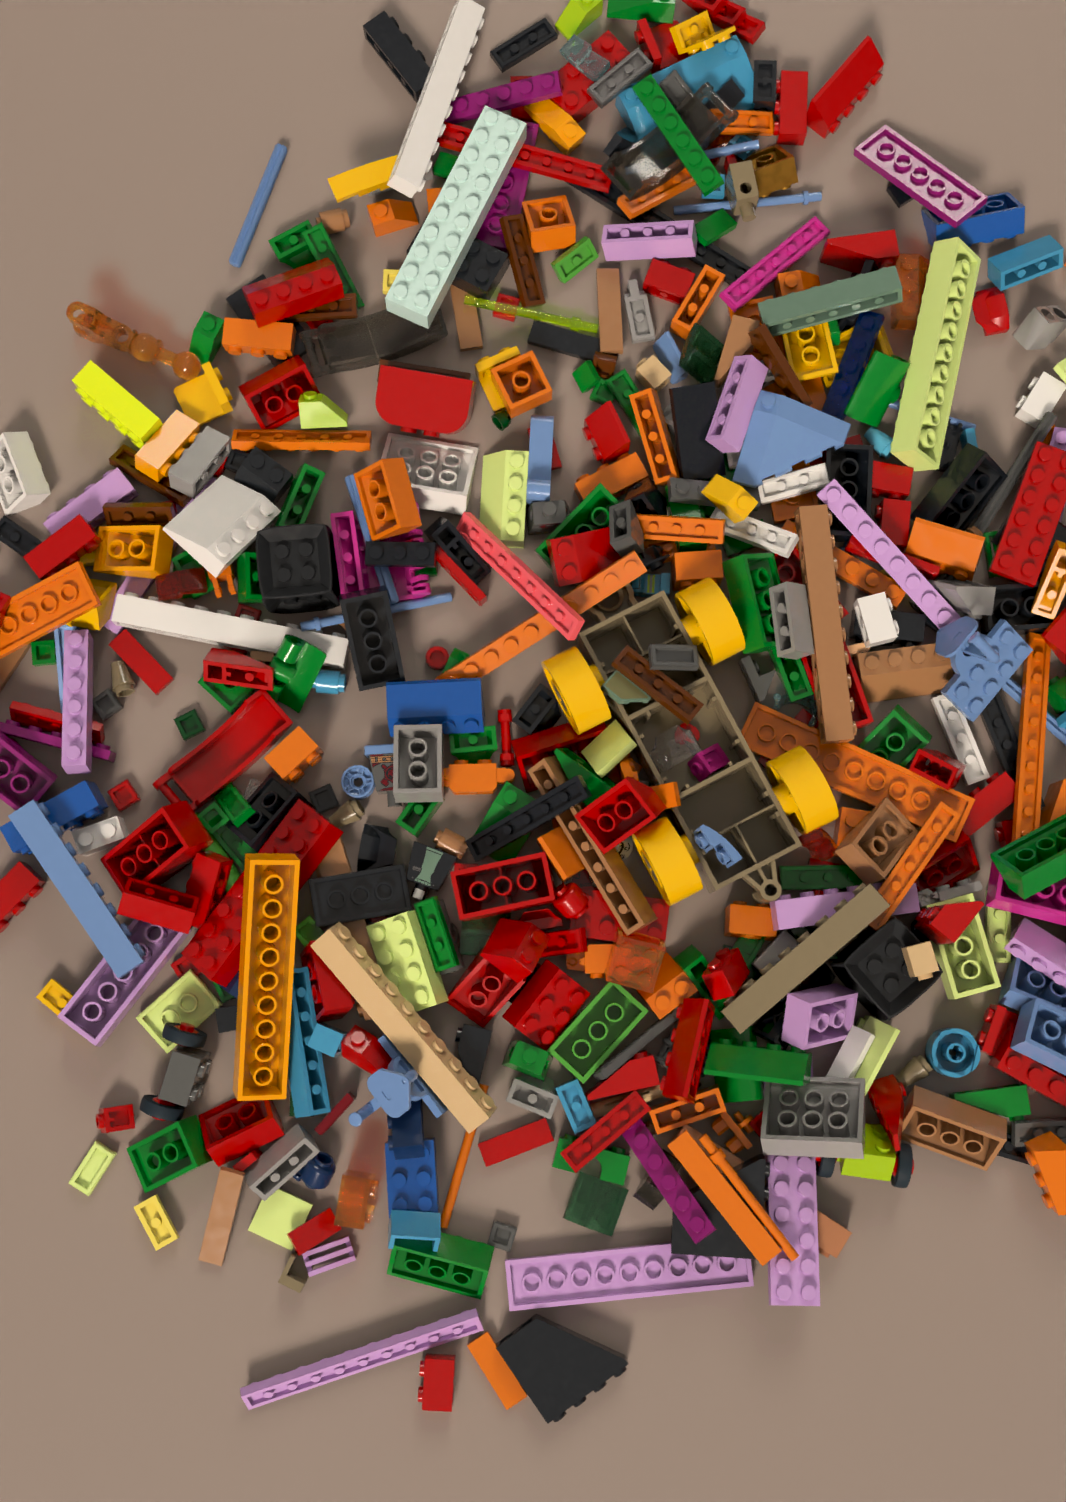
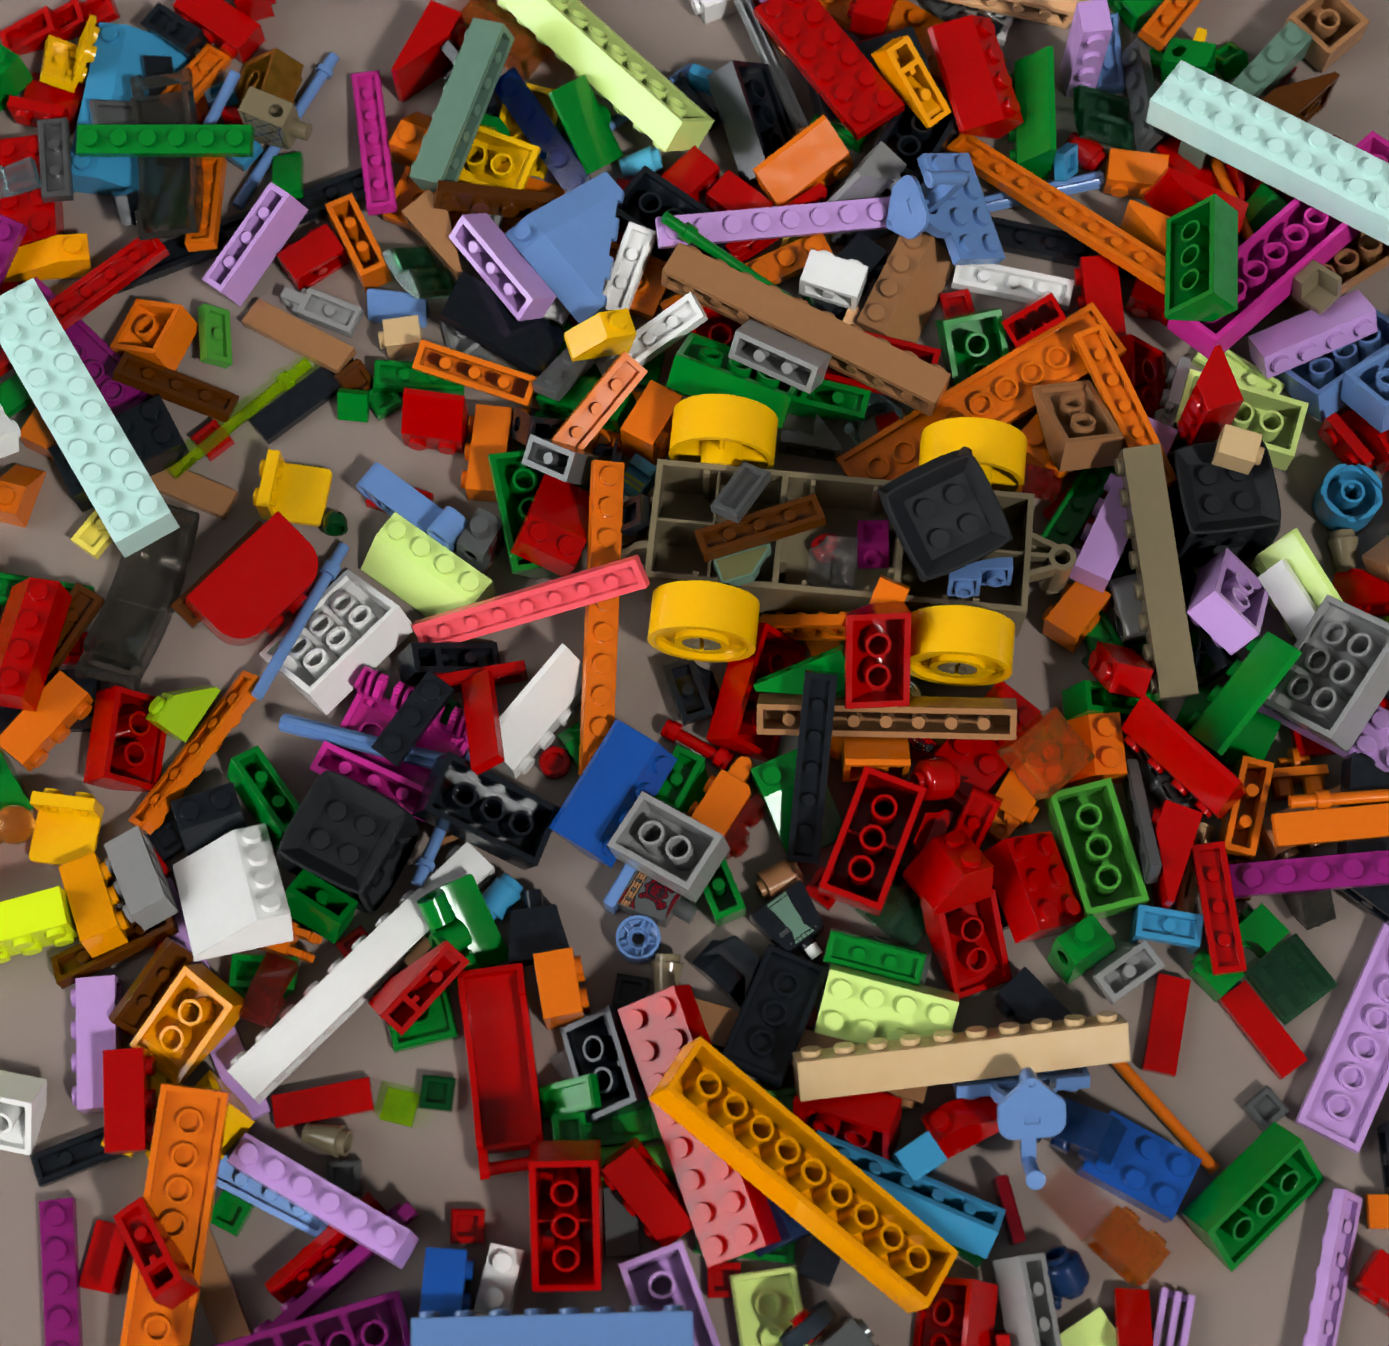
camera: 55 degrees left, 10 degrees down
red brick [117,877,200,934] -> none
orange slope [353,457,422,541] -> none
dark azure panel [388,1210,441,1252] -> none
orange brick [490,350,553,419] -> none
yellowish green tile [581,719,637,778] -> none
none -> medium blue bar [251,542,349,700]
none -> clear neon green tile [379,1087,420,1128]
none -> red tile [461,668,505,775]
none -> white slope [498,643,583,779]
none -> black torso [508,889,569,967]
none -> black tile [621,493,650,537]
none -> green bar [661,211,794,298]
none -> clear red slope [725,794,765,861]
none -> black piece [877,447,1013,582]
none -> red tile [939,289,975,318]
none -> red tile [1218,980,1308,1080]

